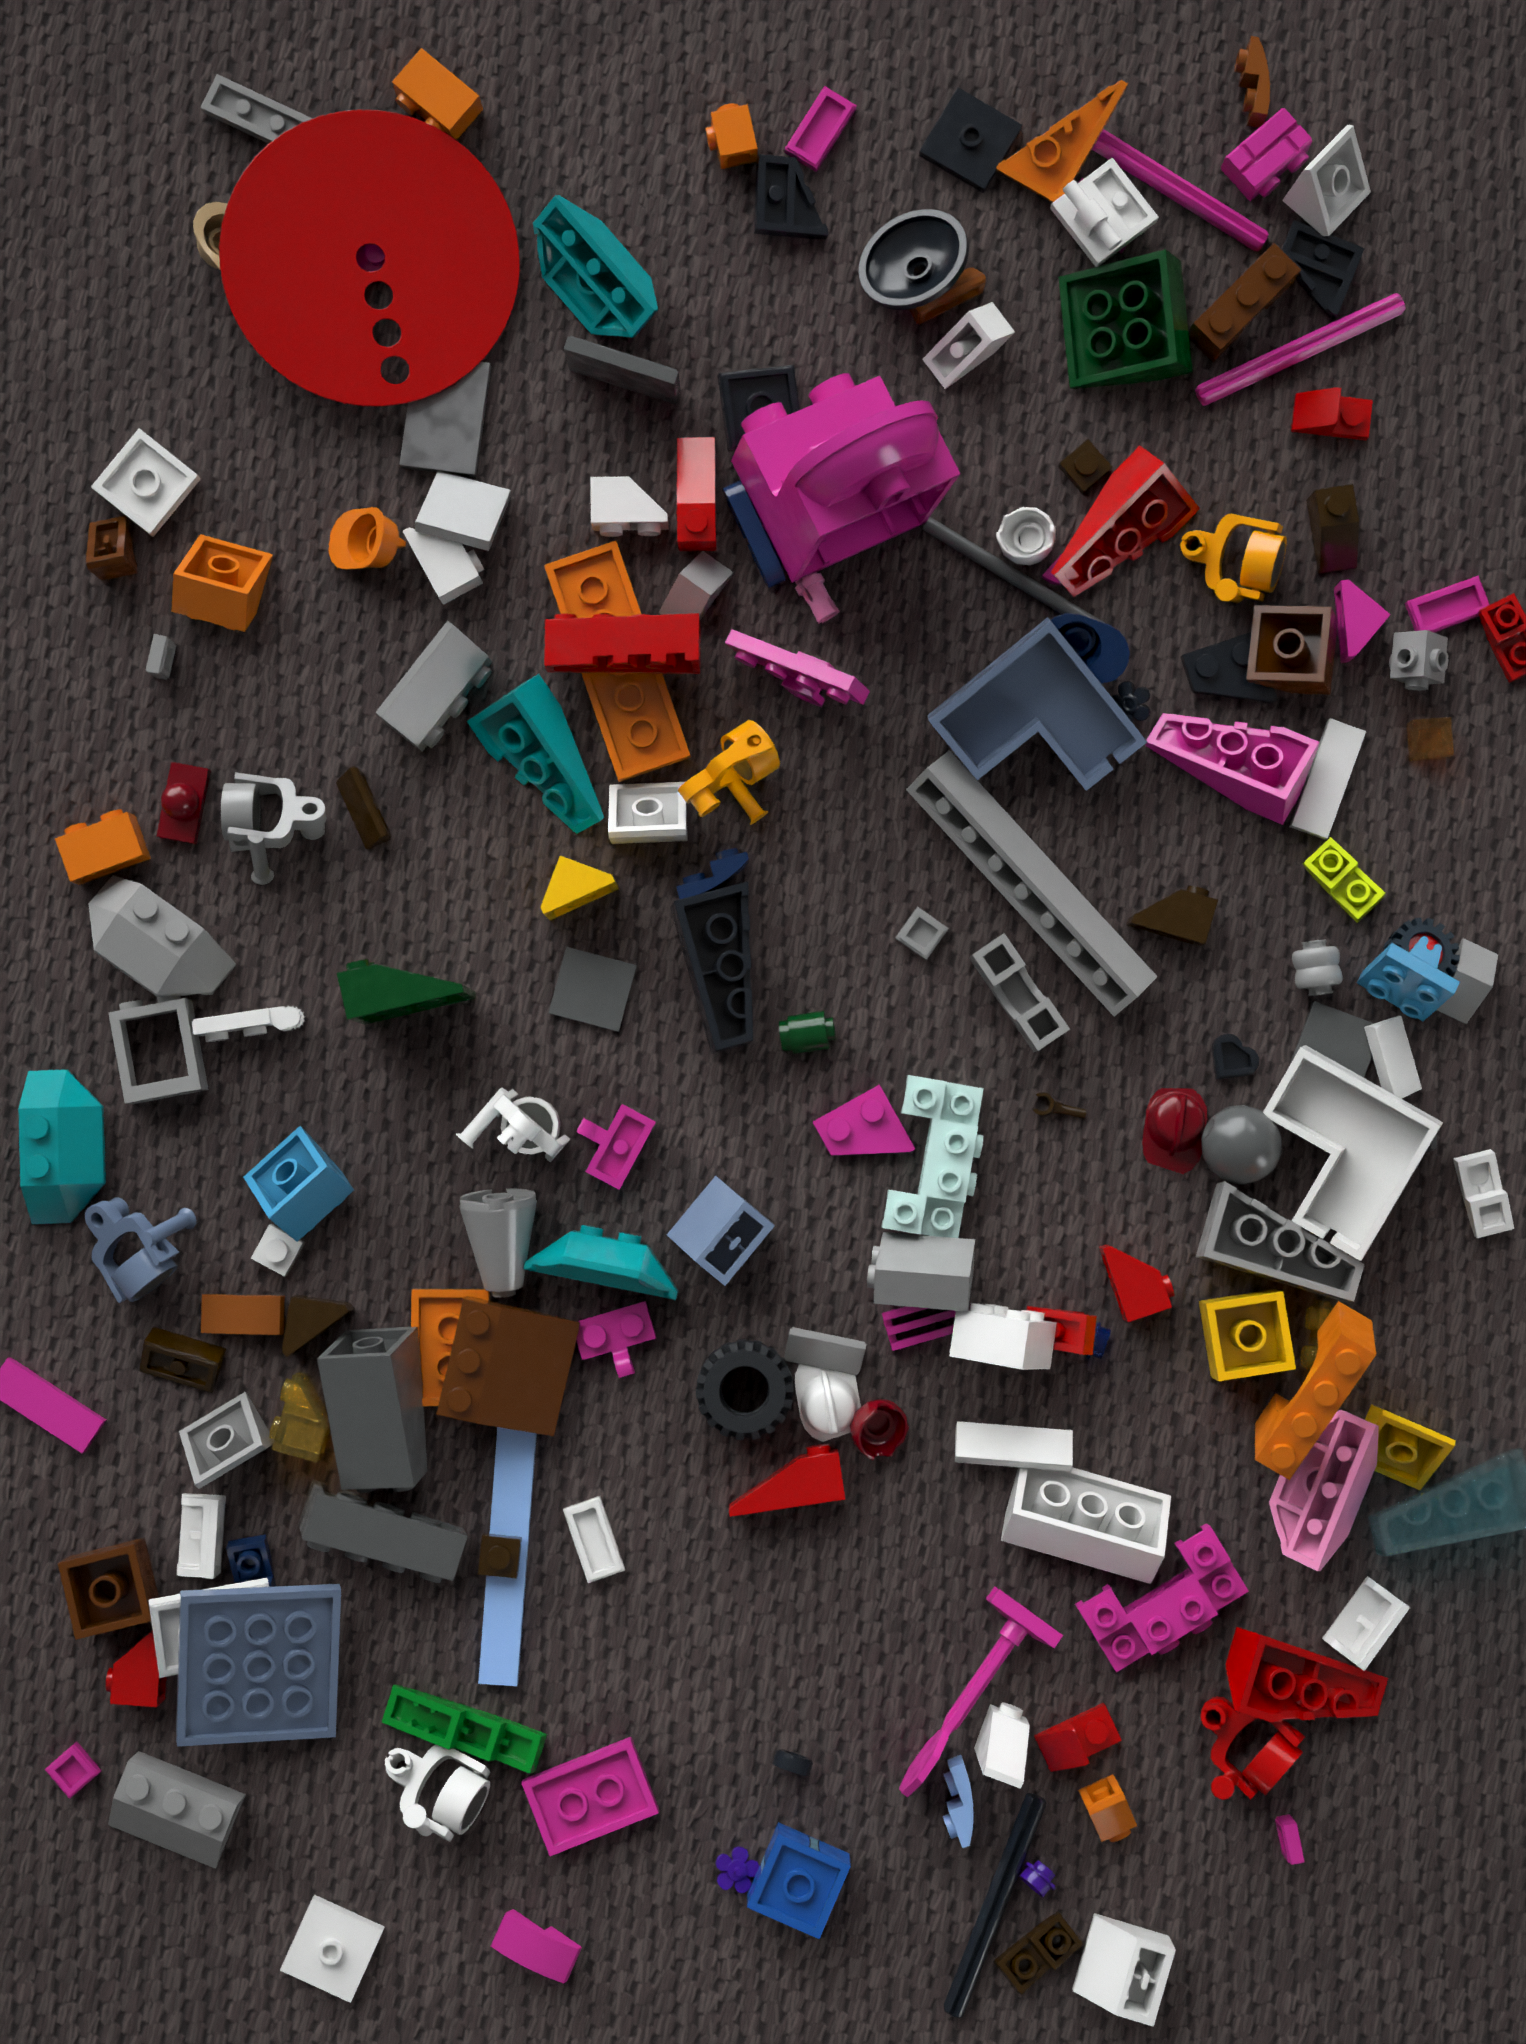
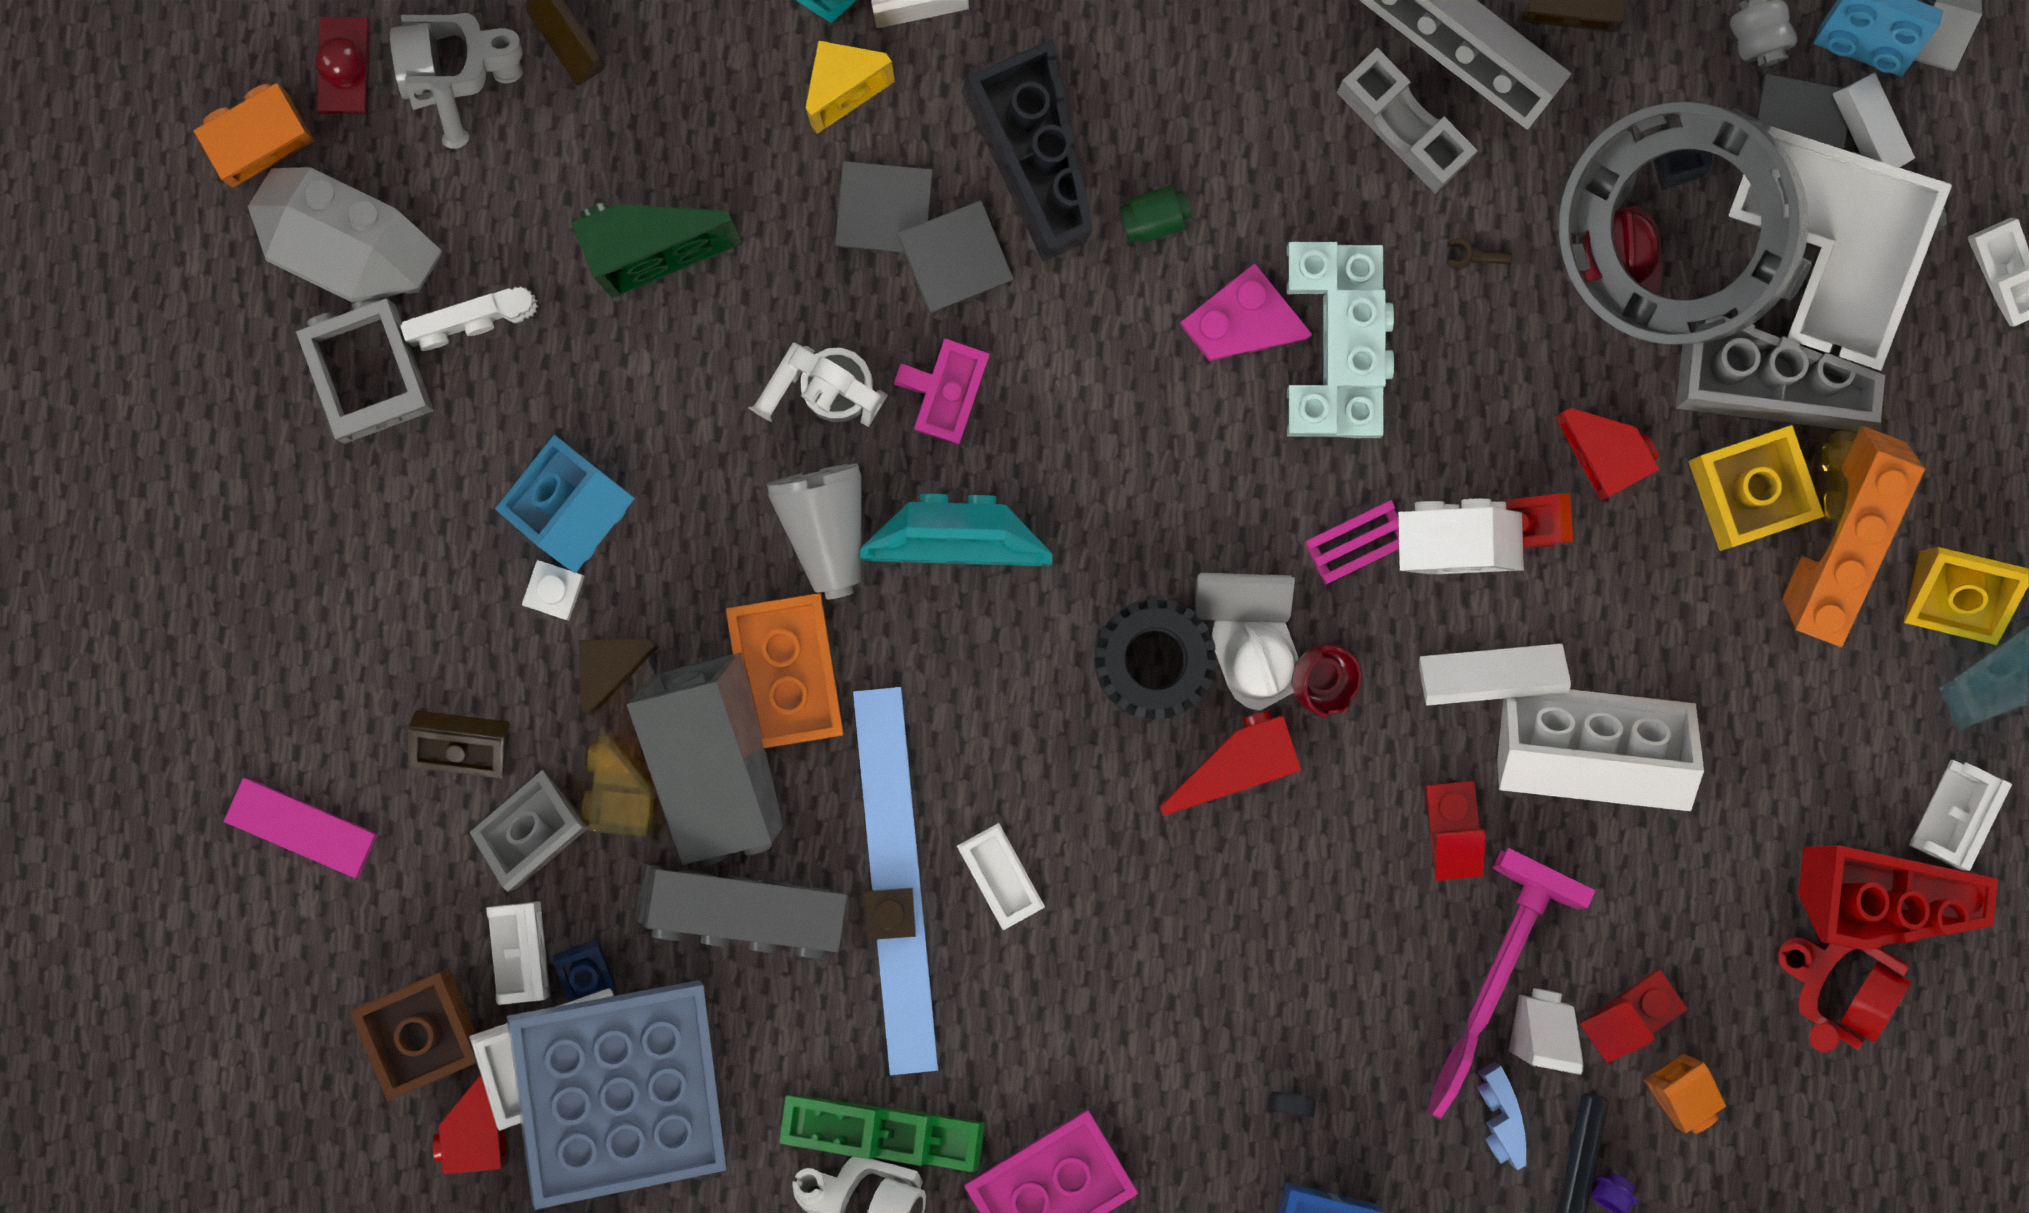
camera: 15 degrees left, 0 degrees up
teal wedge [18,1070,106,1224] -> none
sand blue piece [85,1197,196,1303] -> none
dark orange slope [201,1294,285,1335] -> none
reddish brown slope [436,1296,580,1436] -> none
dark pink plate [576,1301,657,1378] -> none
sand blue slope [667,1176,775,1286] -> none
dark blue slope [676,848,749,899] -> none
light grey brick [867,1232,975,1312] -> none
light grey tile [895,906,949,960] -> none
dark pink bracket [1075,1523,1249,1673] -> none
clear blue plate [1086,1322,1111,1359] -> none
dark grey piece [1201,1105,1282,1185] -> none
bright pink wedge [1269,1410,1379,1571] -> none
dark pink tile [1275,1814,1305,1865] -> none
none -> dark grey piece [897,200,1014,314]
none -> red slope [1425,781,1485,881]
none -> dark grey piece [1559,102,1811,344]

